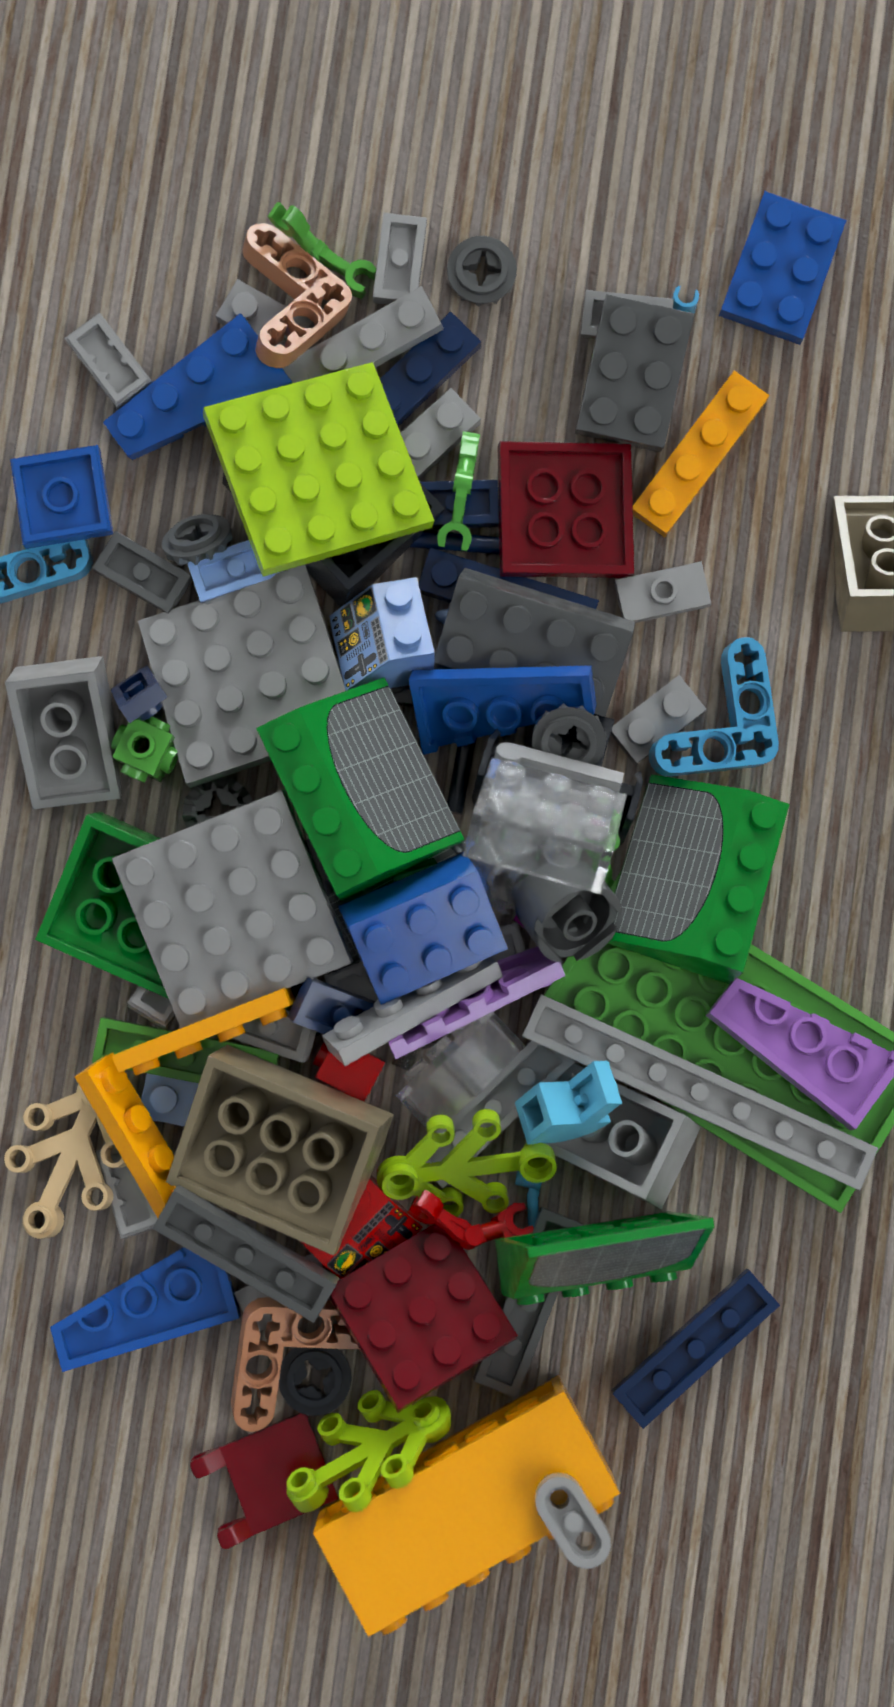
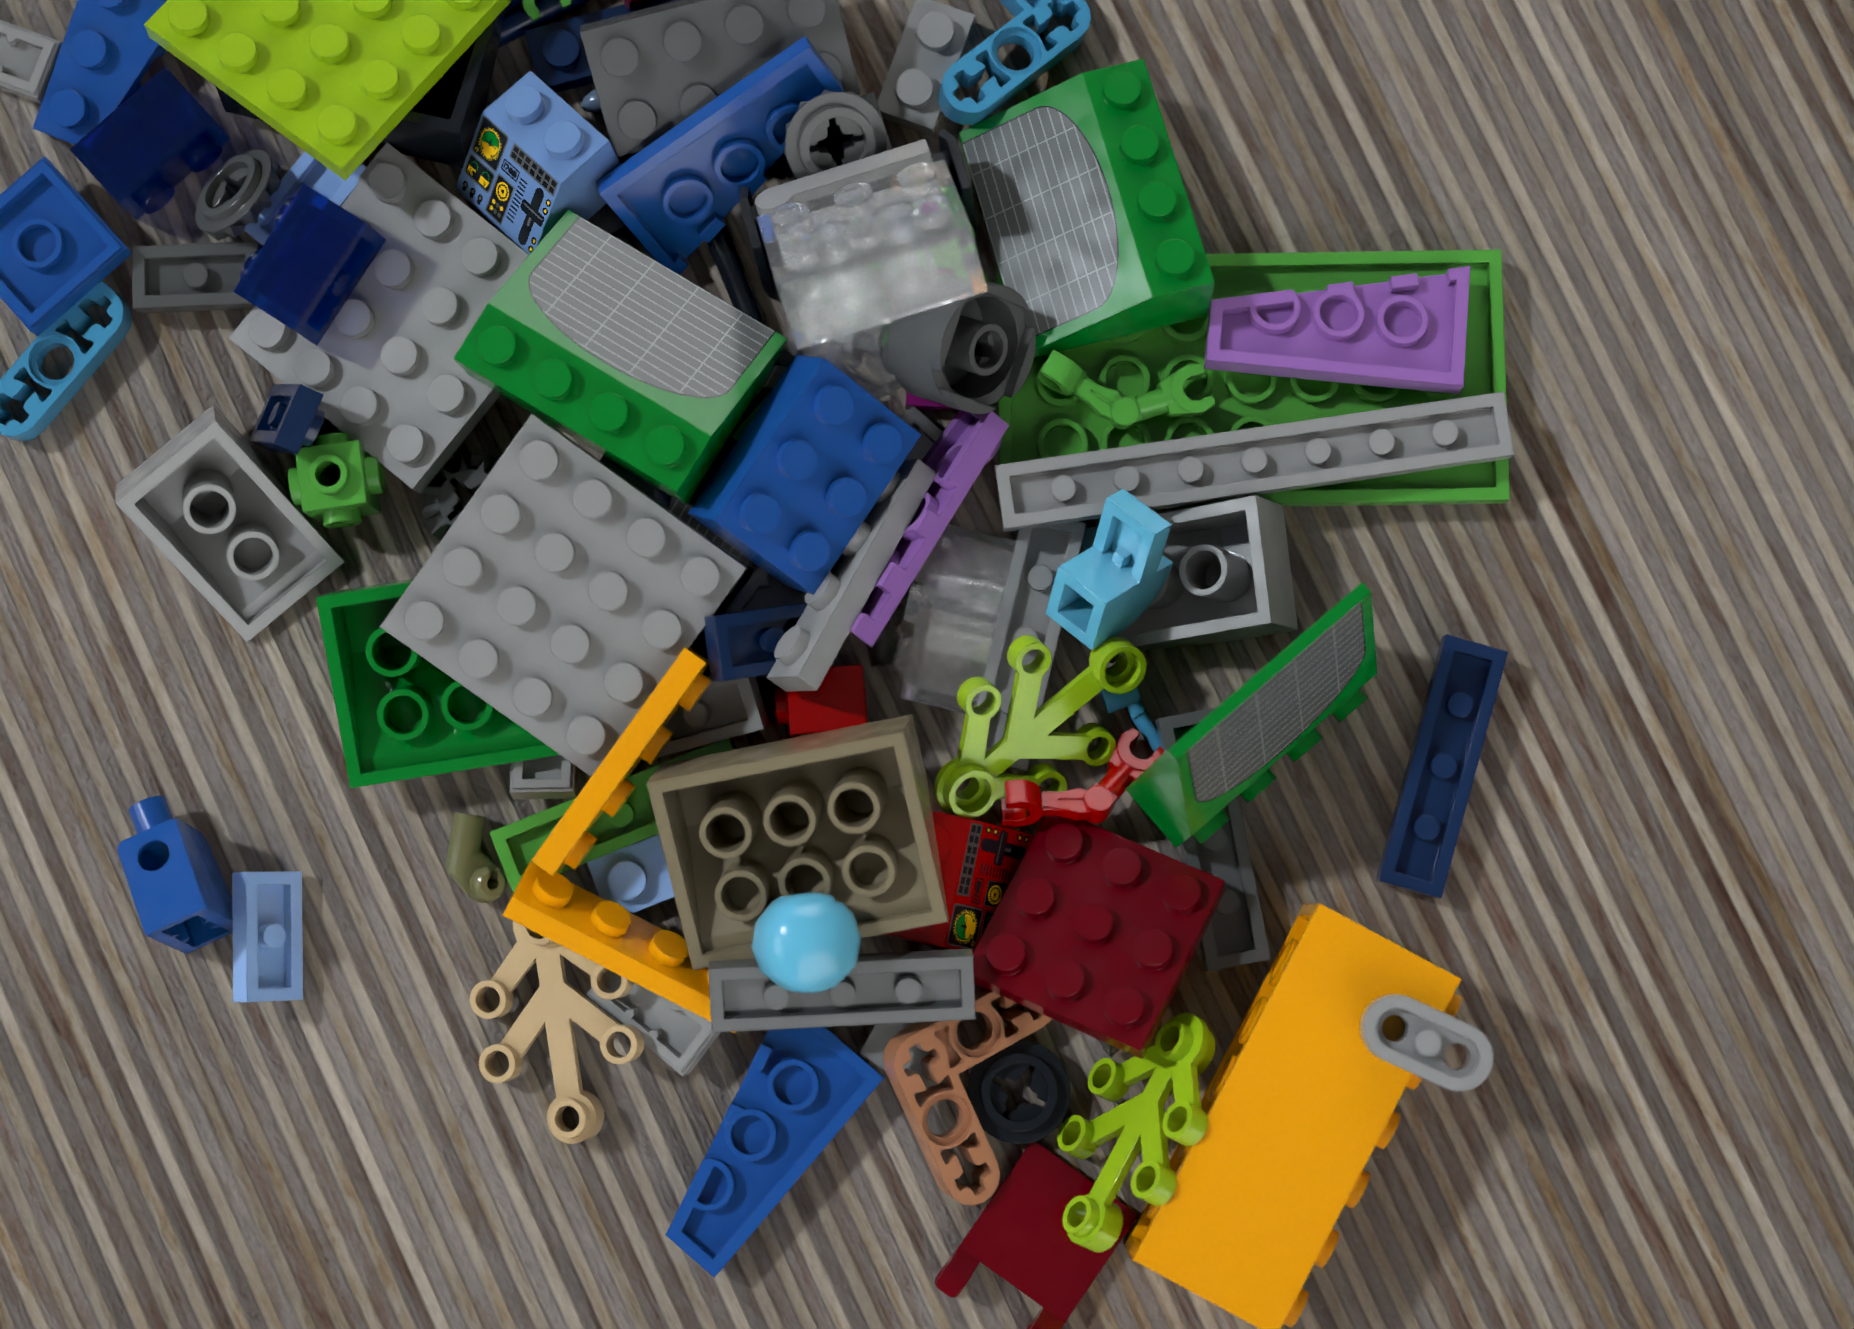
camera: 30 degrees left, 0 degrees up
none -> clear blue brick [70,66,230,220]
none -> clear blue brick [233,184,386,346]
none -> olive arm [446,812,507,903]
none -> medium azure hair [752,893,861,993]
none -> bright green piece [1035,350,1215,430]

